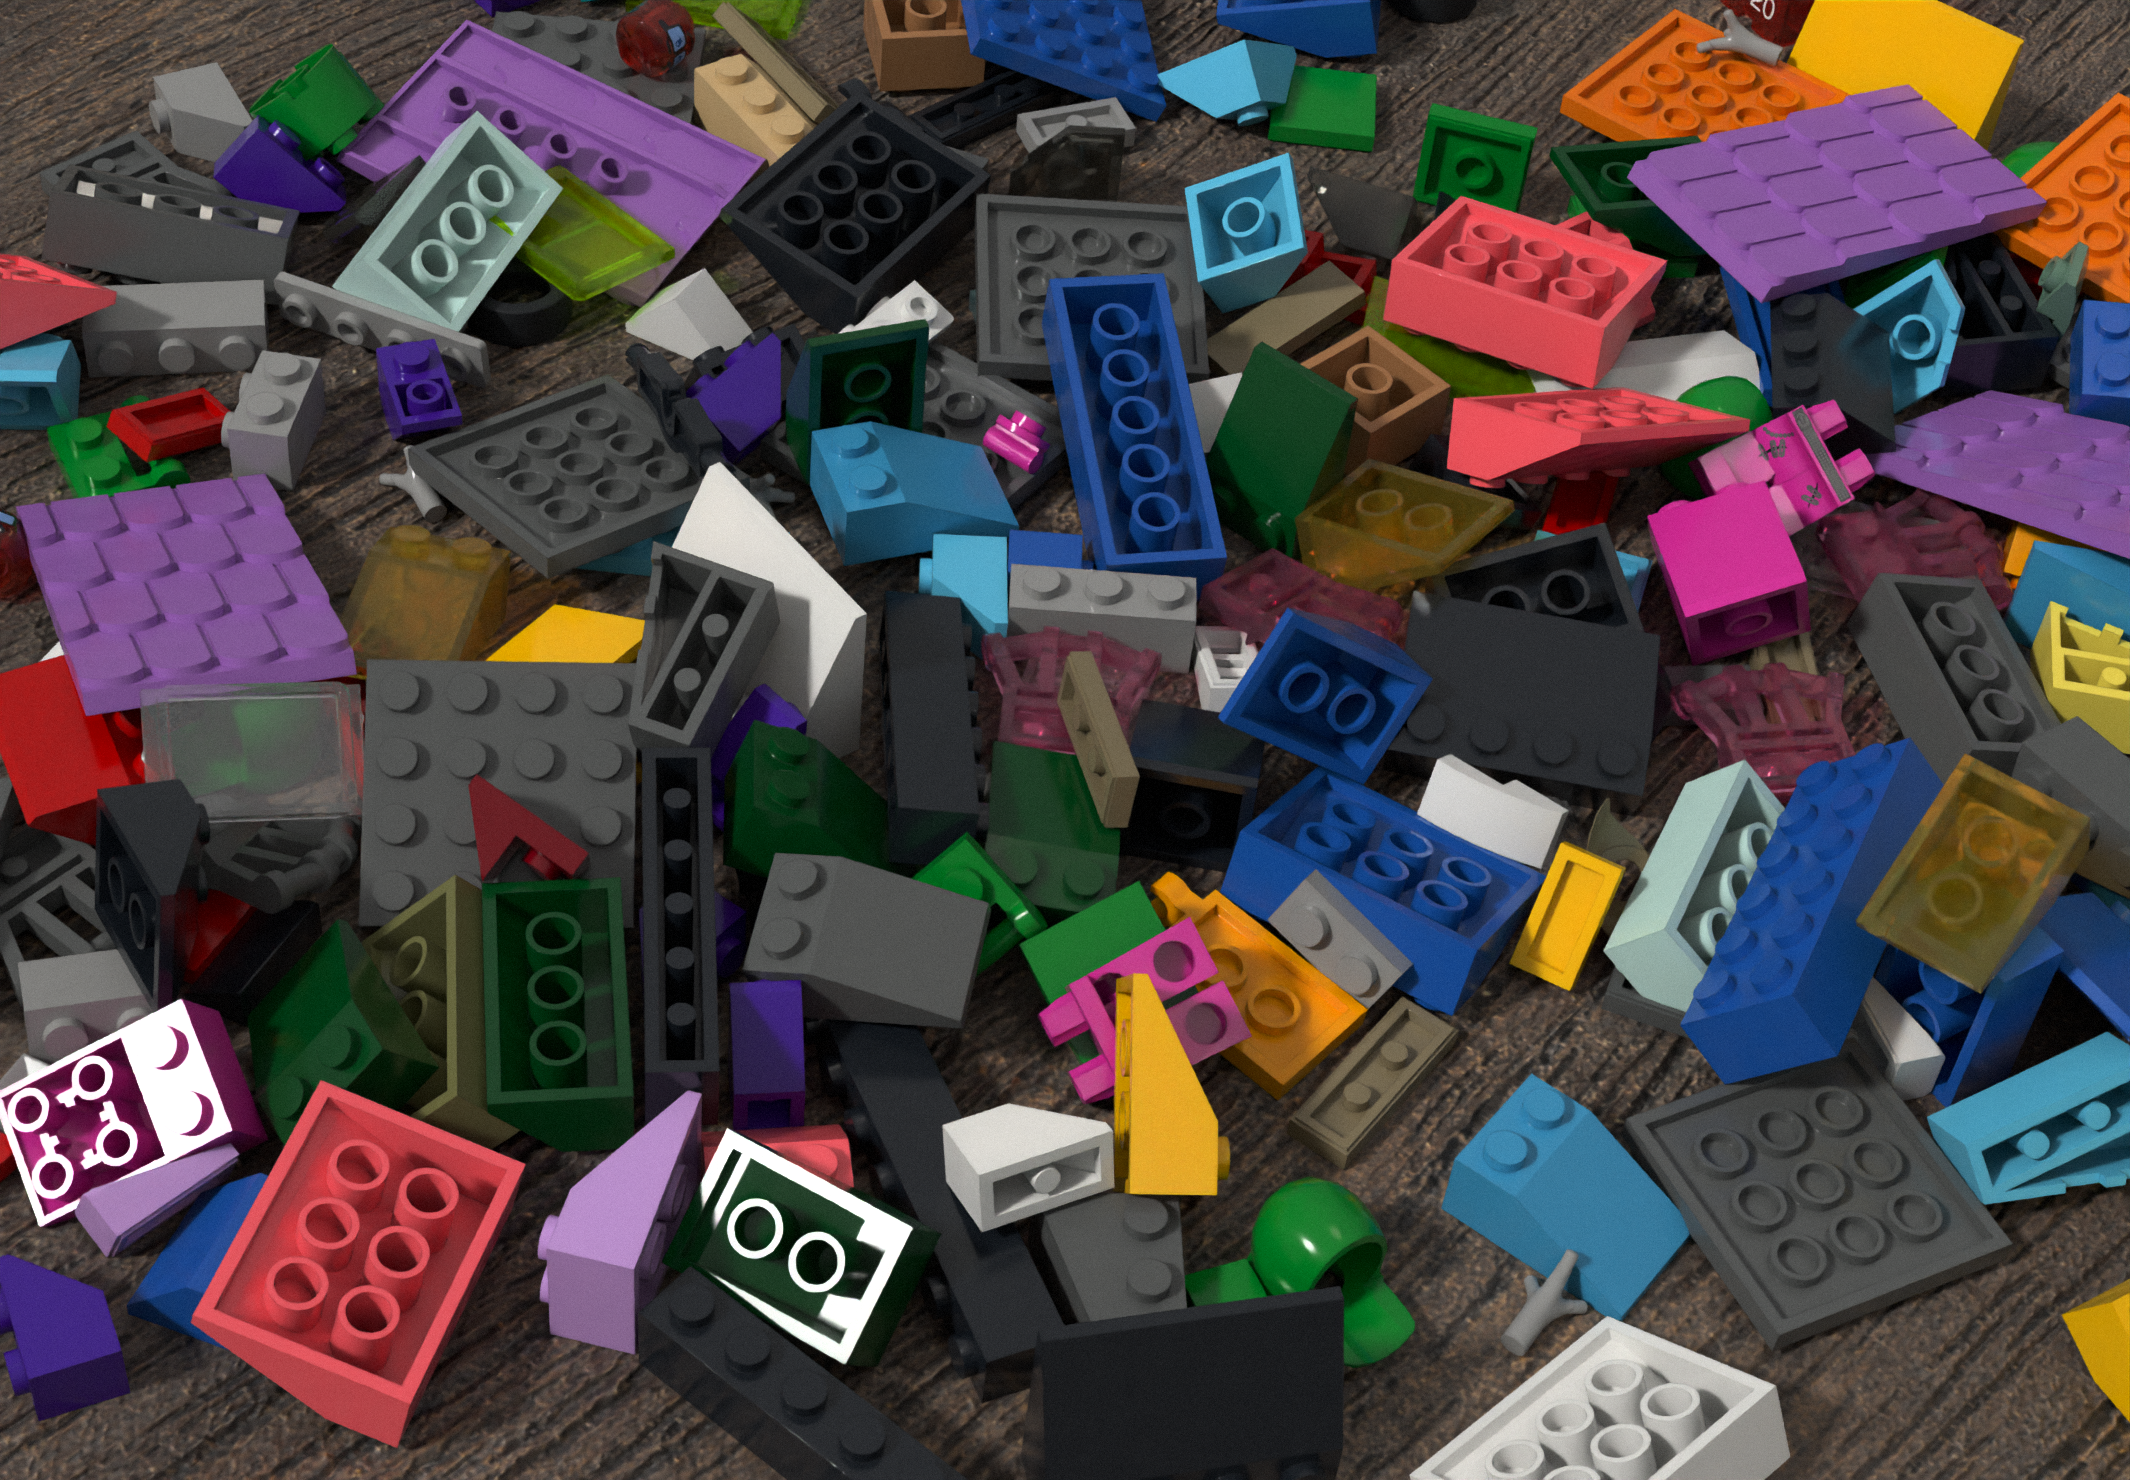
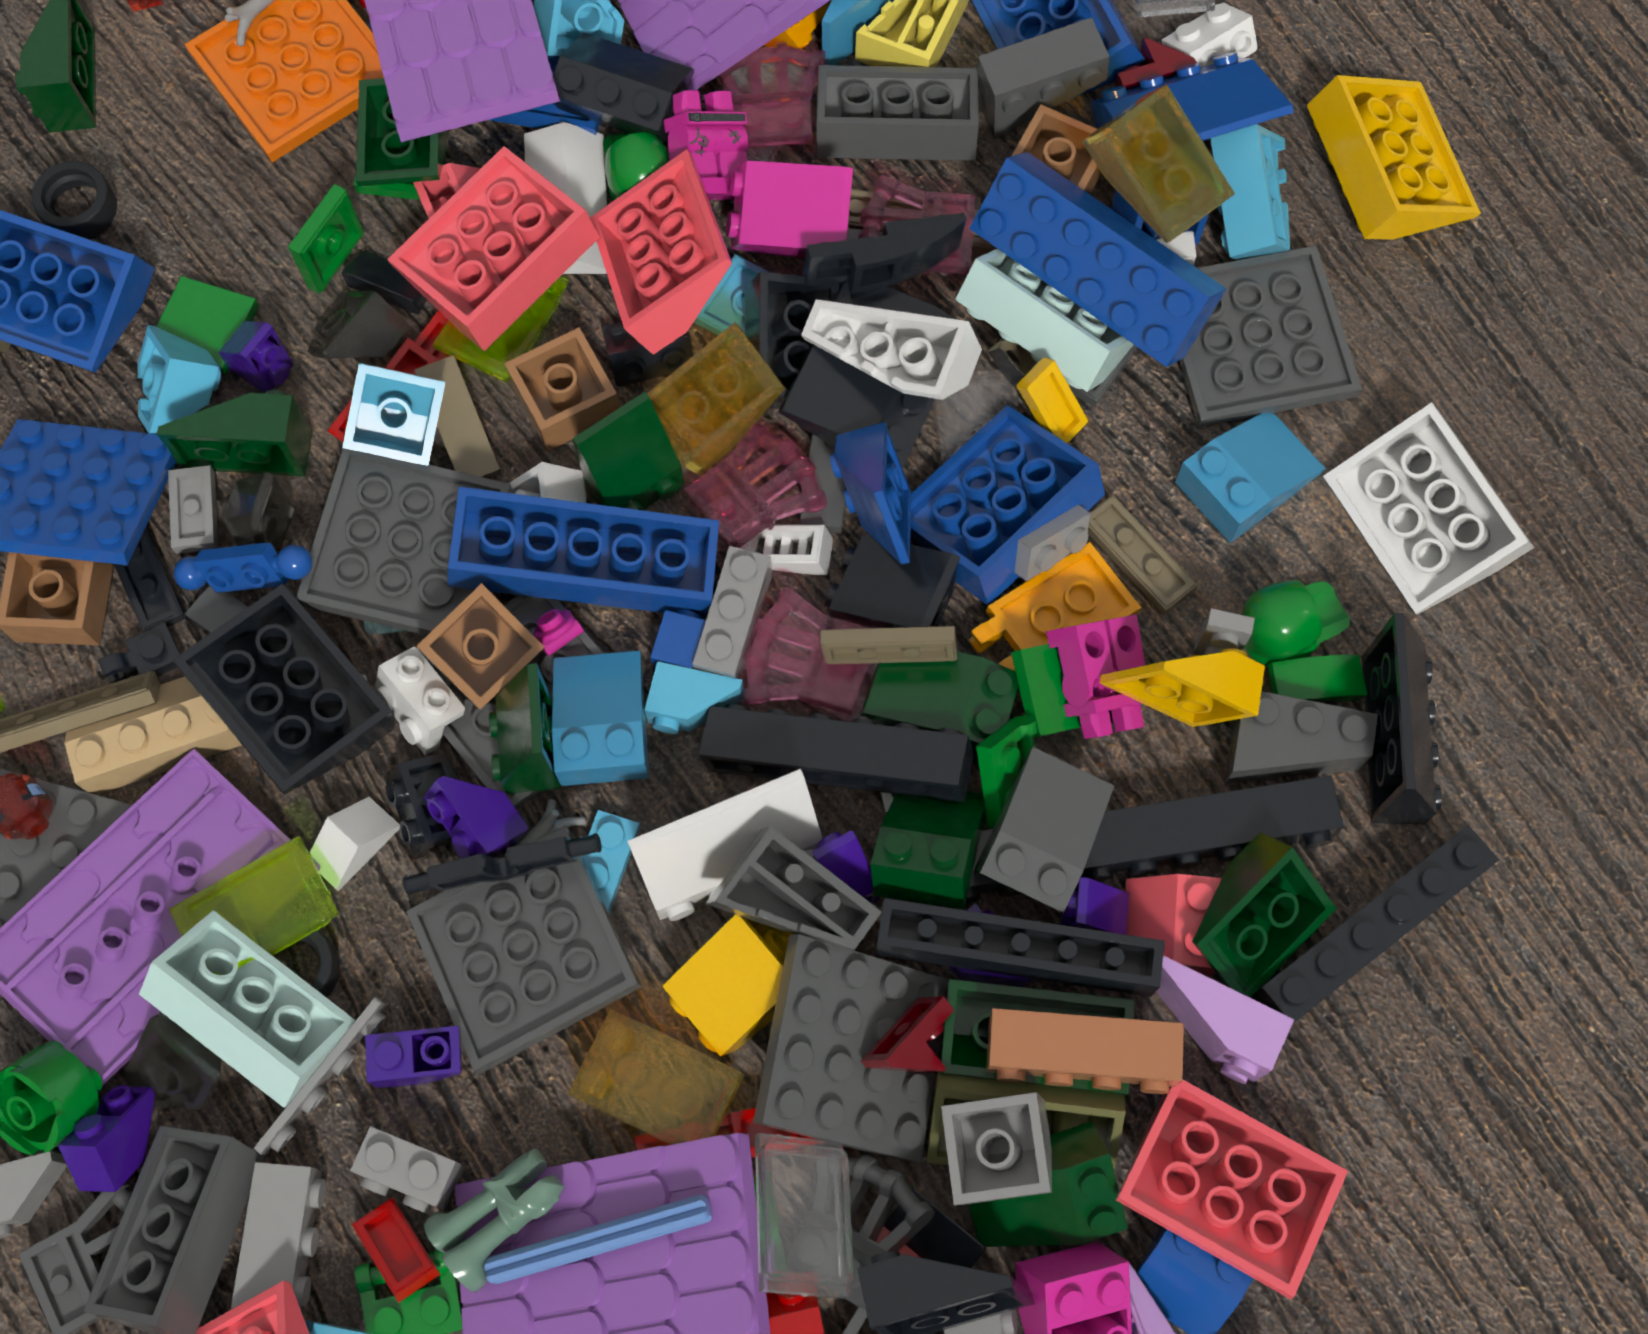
camera: 70 degrees left, 25 degrees up
light grey bar [379,445,447,523] -> none
white slope [942,1103,1115,1232] -> none
white slope [1417,754,1569,869] -> none
light grey bar [1500,1249,1588,1356] -> none
none -> dark green slope [157,390,313,477]
none -> blue plate [174,542,313,593]
none -> dark purple slope [219,321,293,393]
none -> medium nougat brick [417,583,544,710]
none -> sand green piece [424,1148,565,1293]
none -> medium blue axle [484,1195,712,1284]
none -> white wedge [801,299,982,400]
none -> black slope [803,213,966,294]
none -> light grey slope [941,1092,1052,1206]
none -> nougat brick [986,1008,1184,1094]
none -> light grey plate [1193,608,1255,655]

